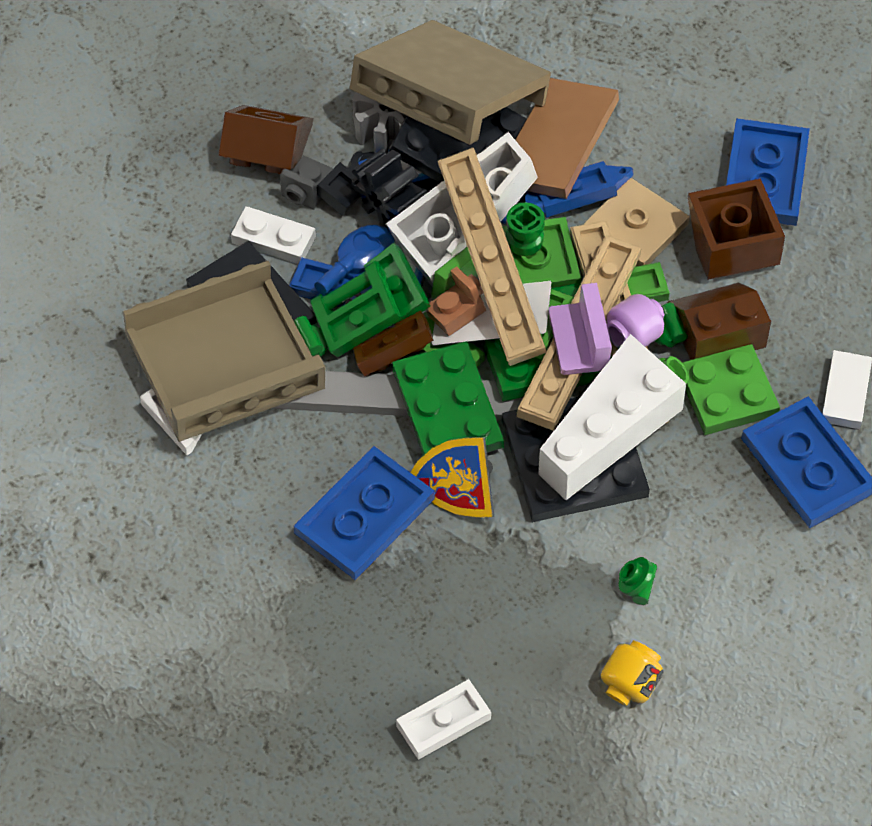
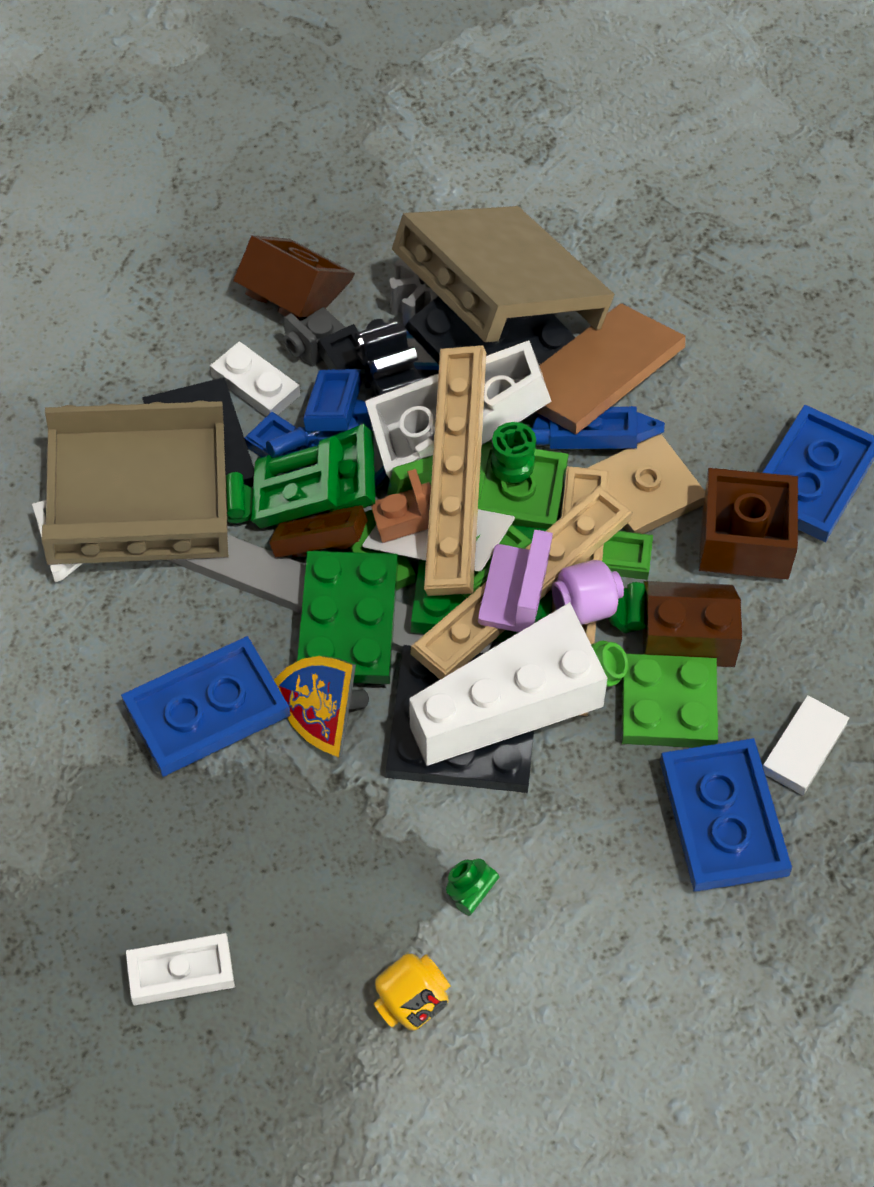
camera: 20 degrees right, 0 degrees up
none -> blue tile [303,369,362,431]

